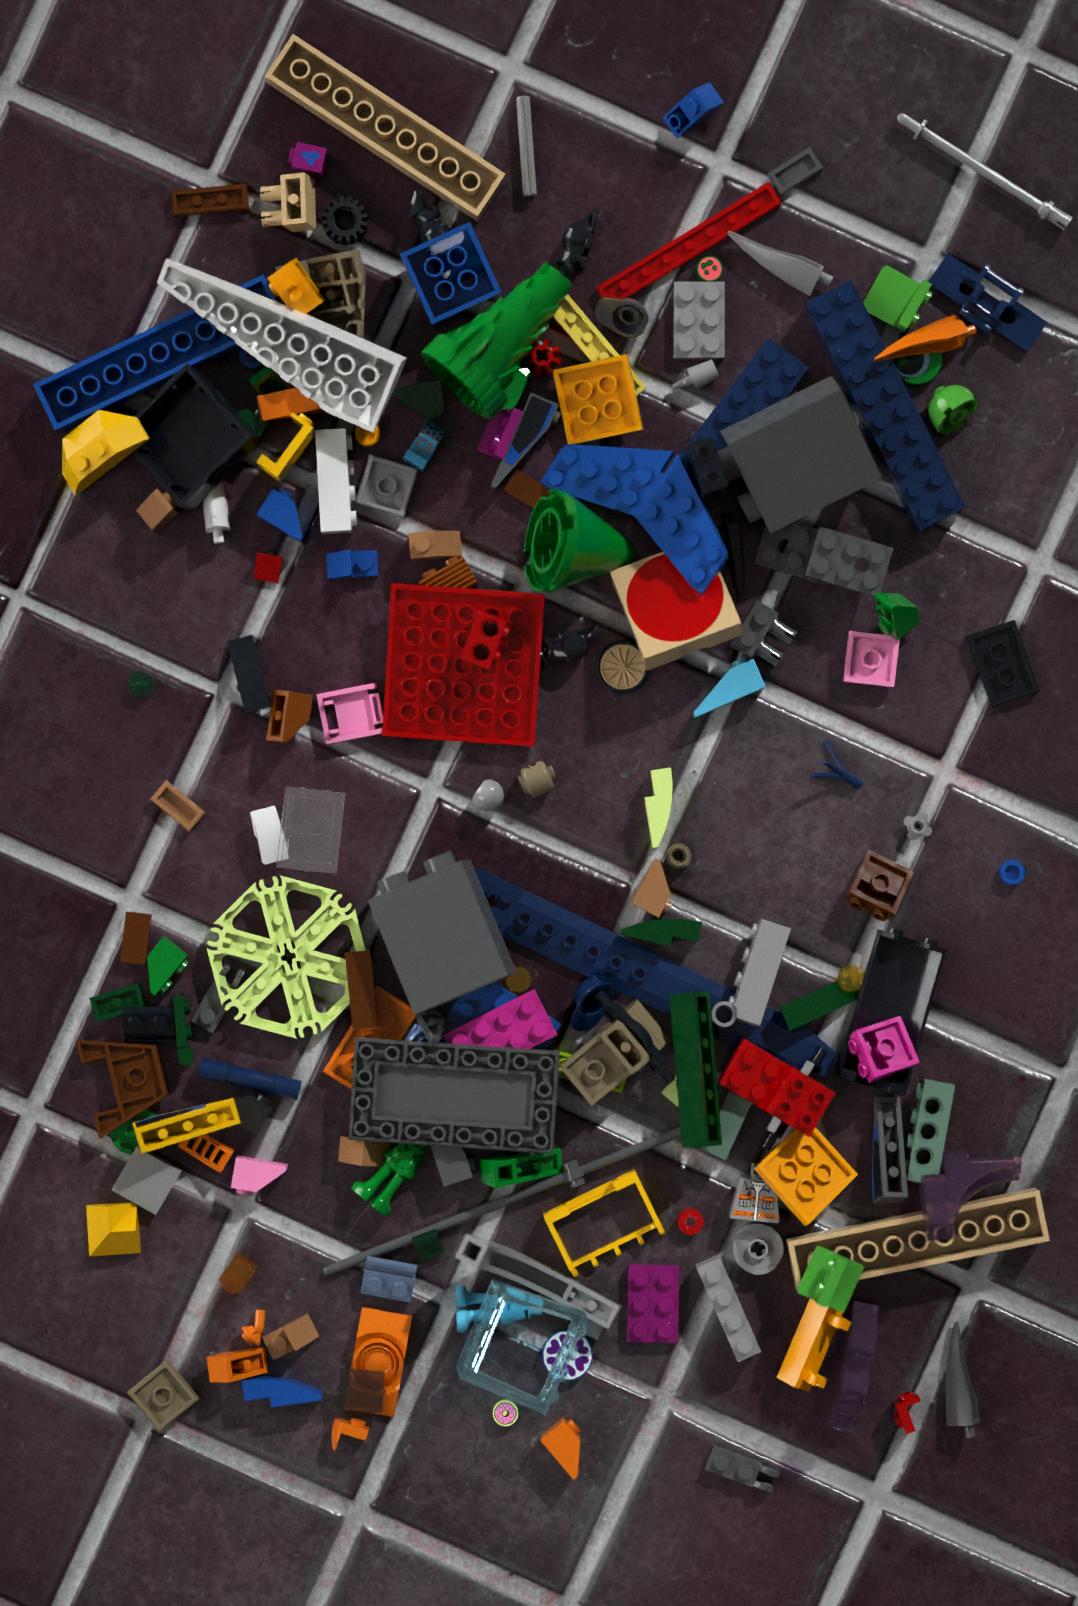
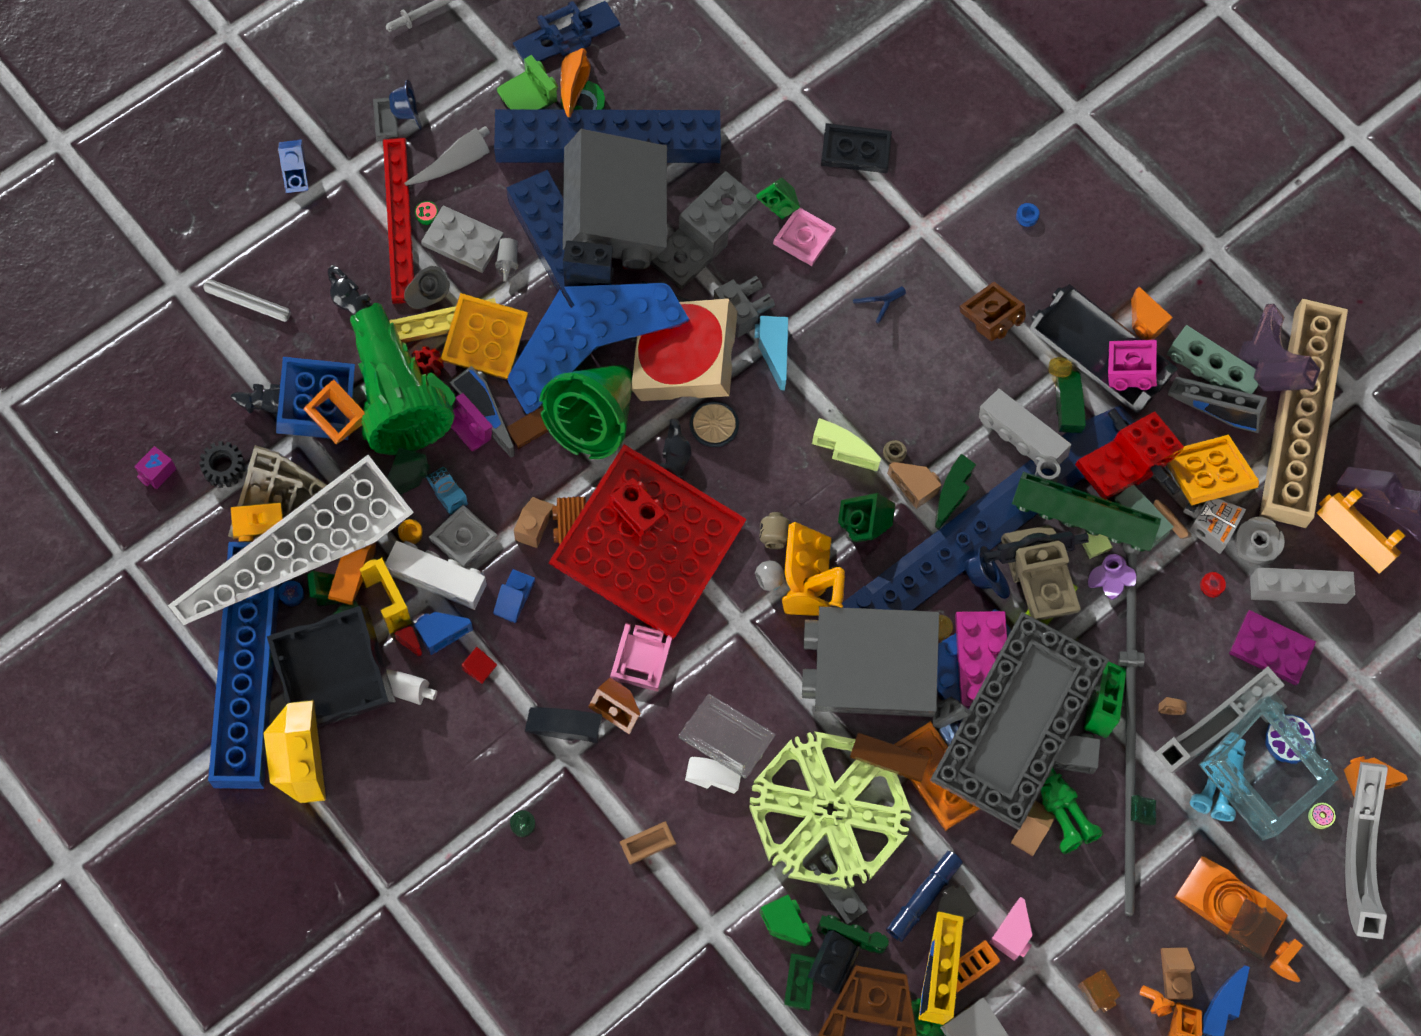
camera: 65 degrees left, 20 degrees down
reddish brown tile [120,911,152,965] -> none
medium nougat slope [136,489,178,532] -> none
reddish brown tile [171,184,249,217] -> none
tan brick [260,172,316,232] -> none
tan brick [265,34,506,222] -> none
sand blue plate [360,1256,417,1303] -> none
yellow hinge [543,1169,666,1278] -> none
bright green bracket [797,1245,864,1313] -> none
light grey plate [904,812,932,840] -> none
bright green cylinder [928,385,980,435] -> none
none -> orange tile [304,380,365,444]
none -> dark blue piece [389,80,422,130]
none -> red slope [394,626,422,656]
none -> light orange plate [782,522,845,616]
none -> dark green slope [838,493,896,542]
none -> medium lavender plate [1088,554,1137,600]
none -> orange slope [1131,287,1173,340]
none -> medium nougat tile [1153,499,1191,539]
none -> medium nougat tile [1158,697,1187,715]
none -> light grey arch [1345,762,1388,939]

